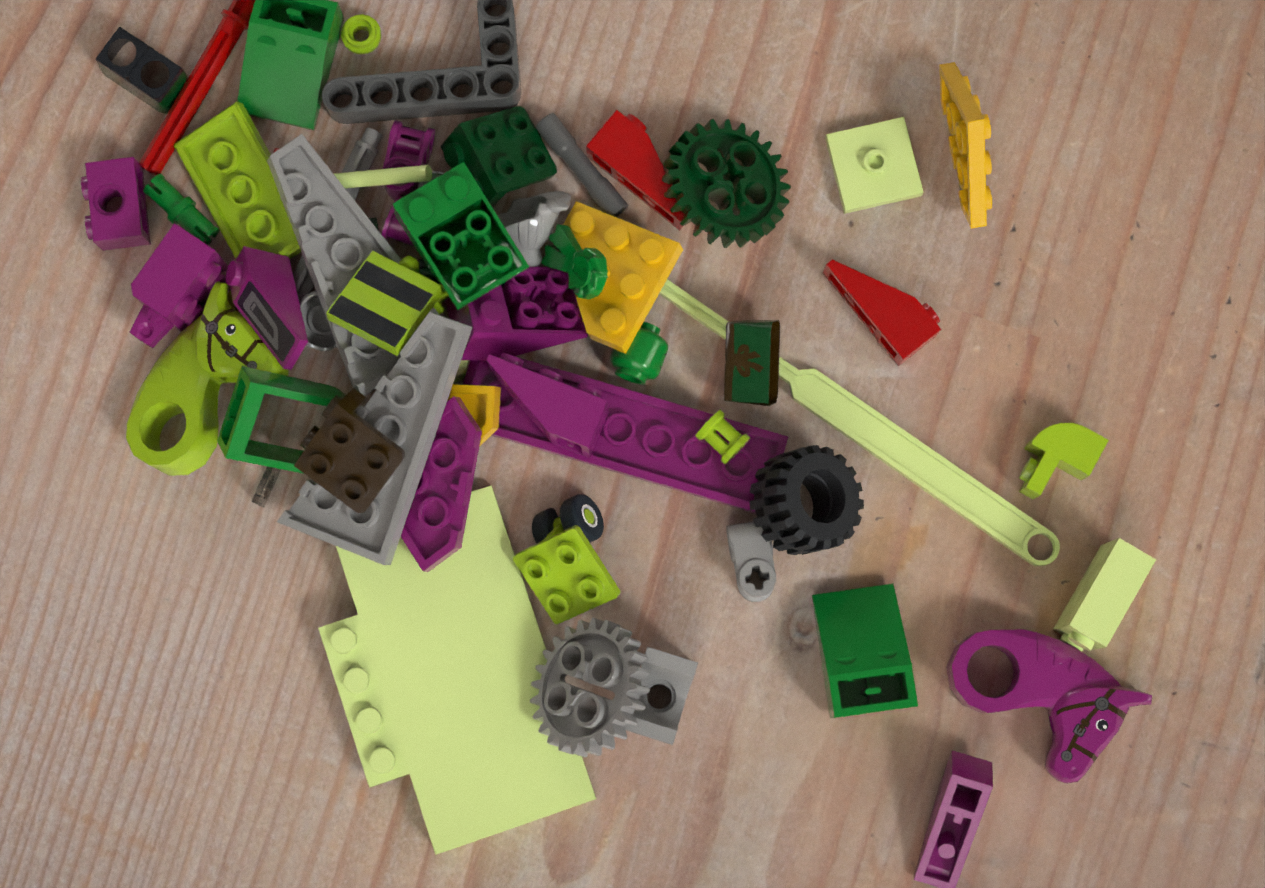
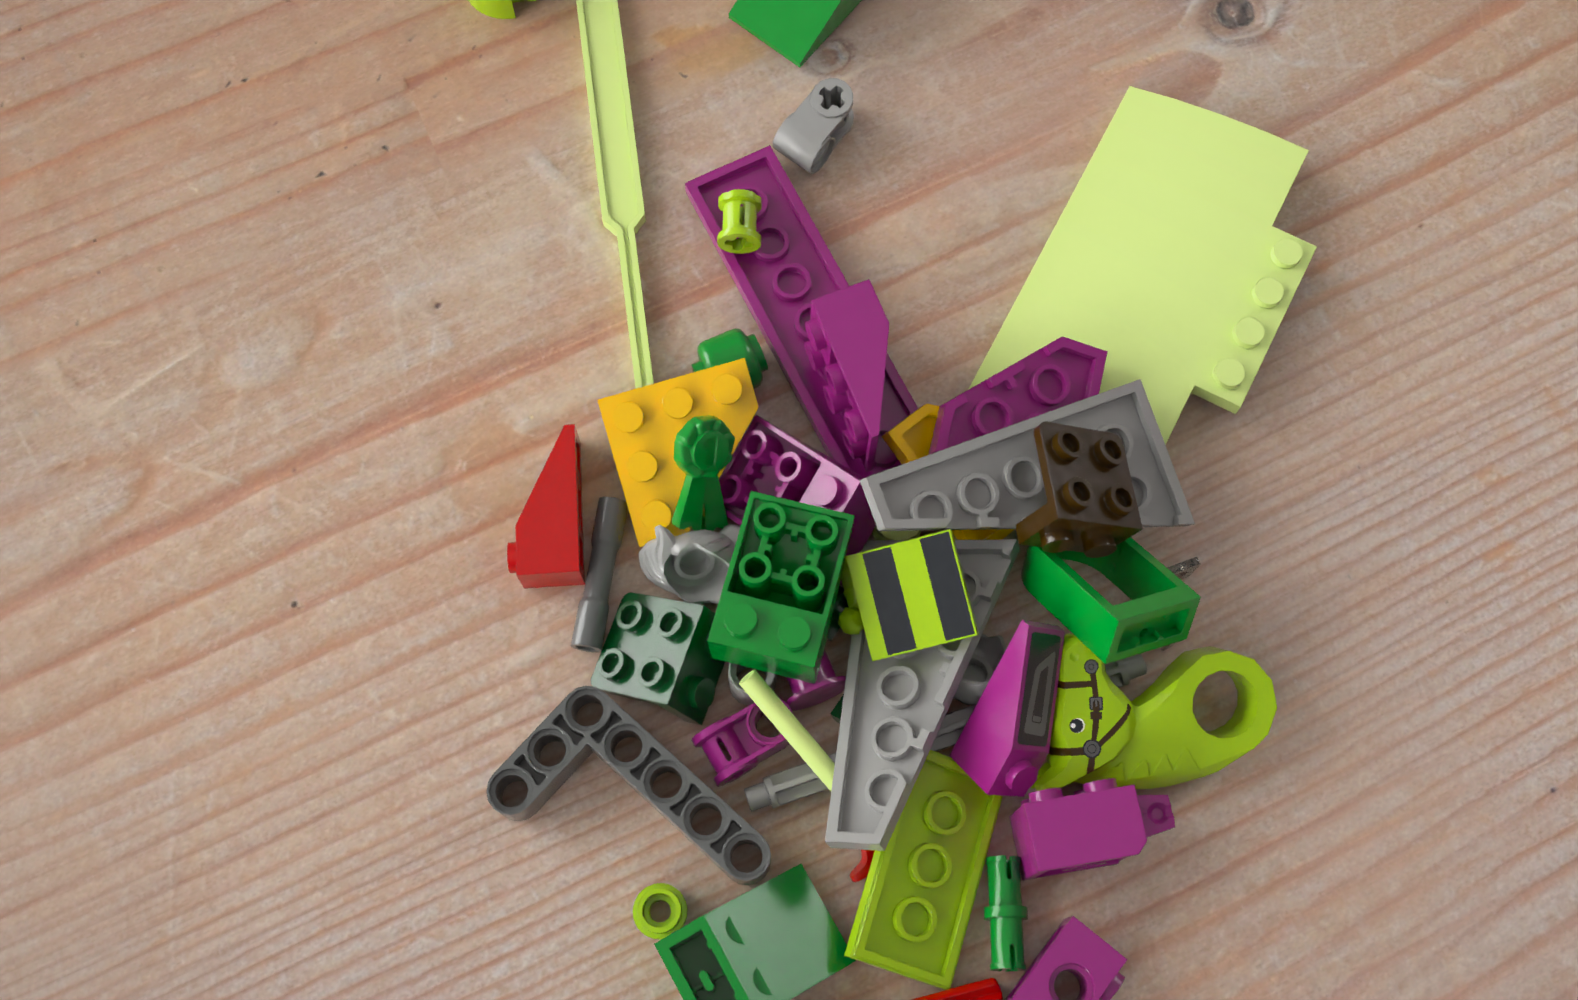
camera: 135 degrees left, 10 degrees down
lime plate [513,494,620,624] -> none
light grey gear [530,618,650,757] -> none
light grey piece [625,647,698,745] -> none
dark green gear [662,119,791,248] -> none
piece [724,320,780,406] -> none
black tyre [749,445,864,555] -> none
red slope [823,259,942,366] -> none
yellowish green plate [825,117,924,214] -> none
yellow plate [939,62,992,229] -> none

